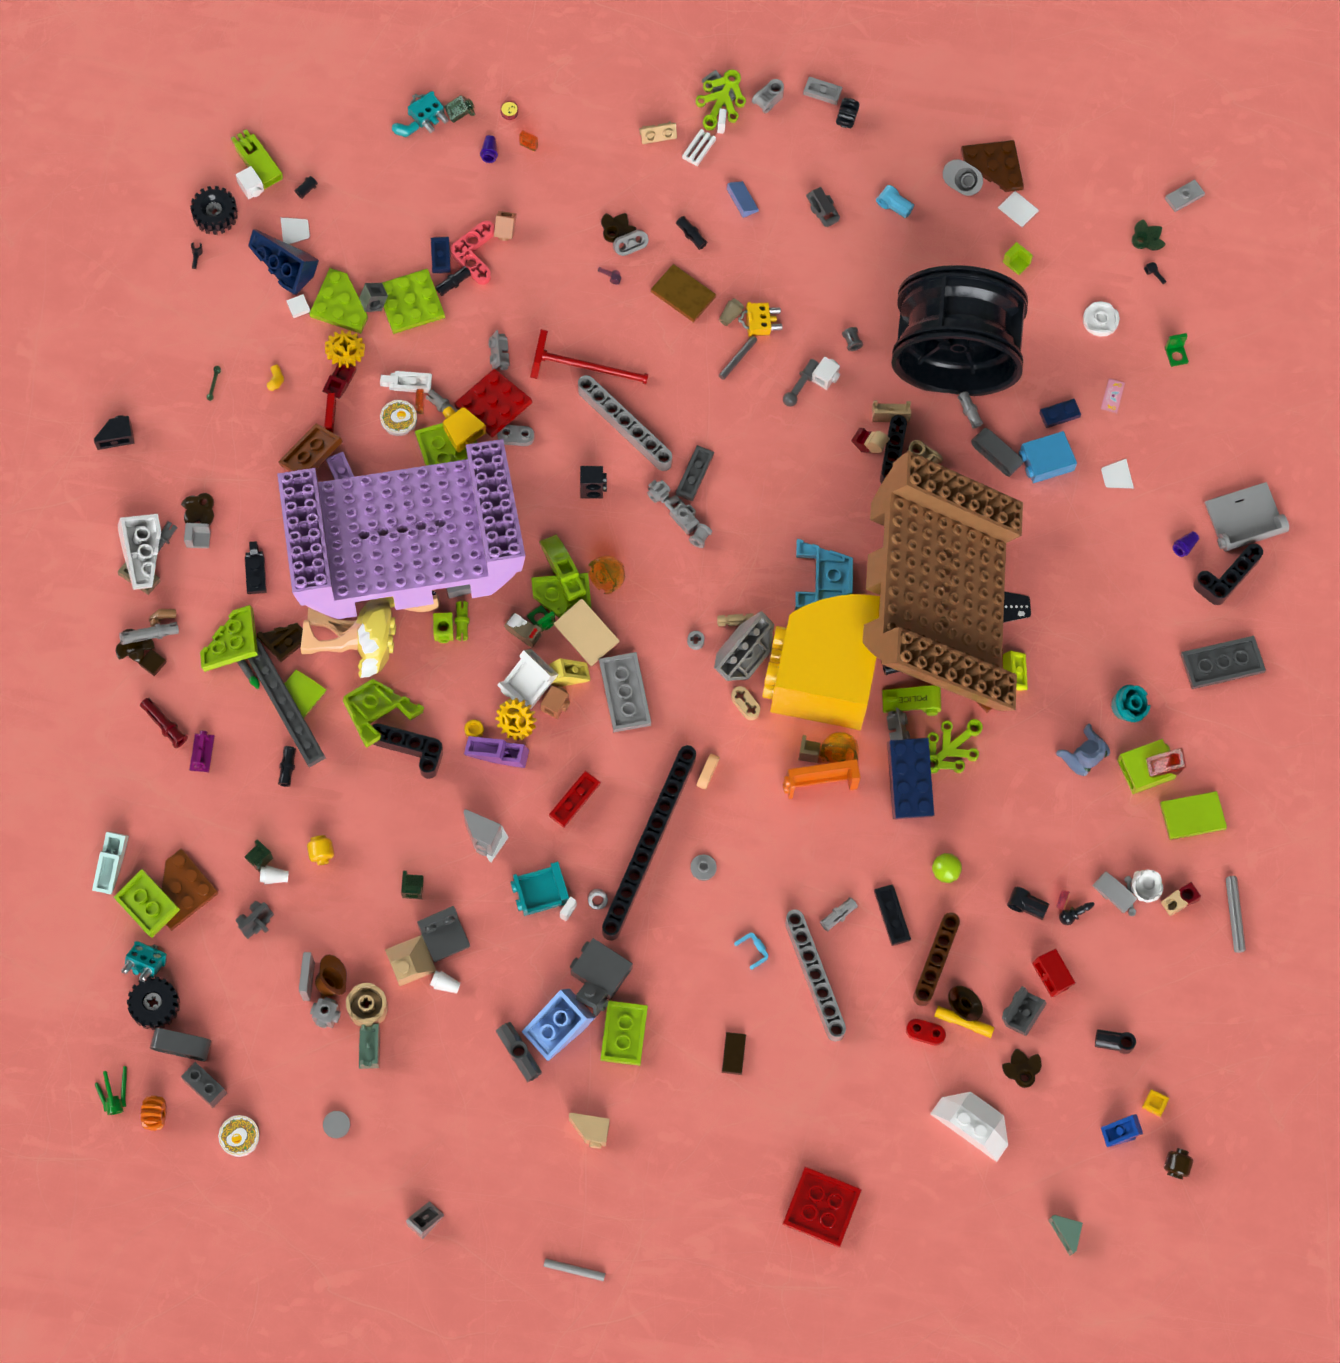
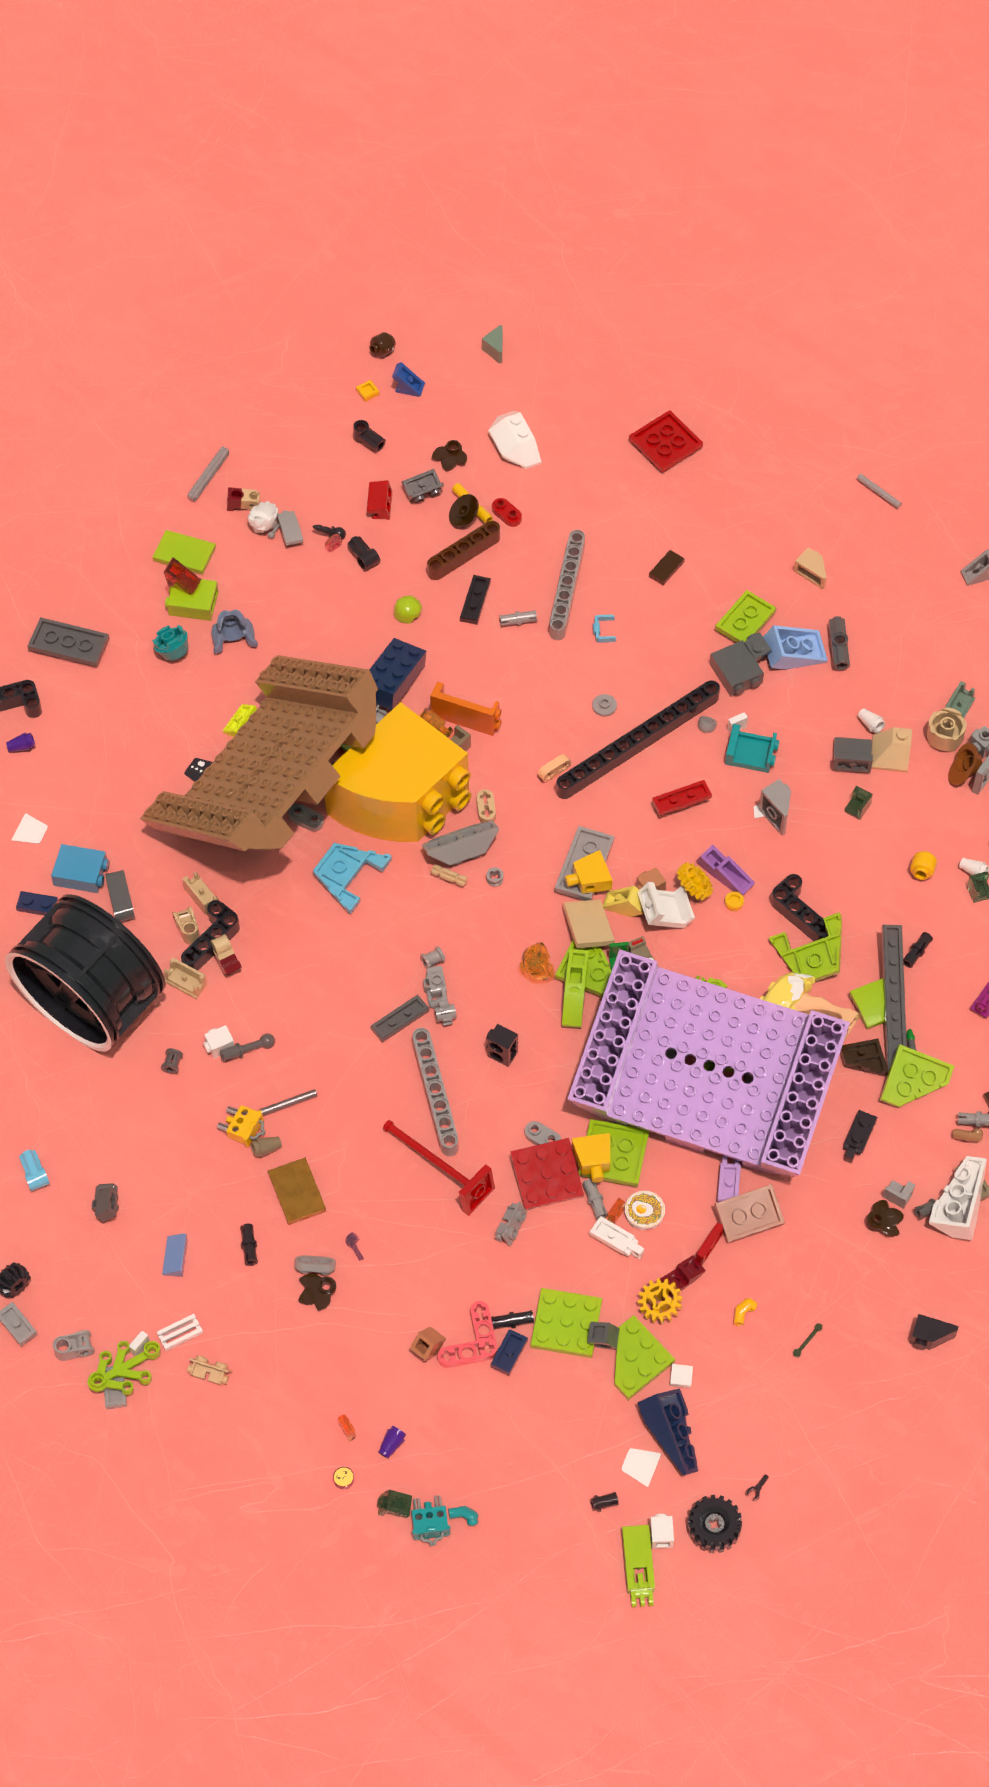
camera: 145 degrees left, 10 degrees down
none -> yellow torso [564,850,612,894]

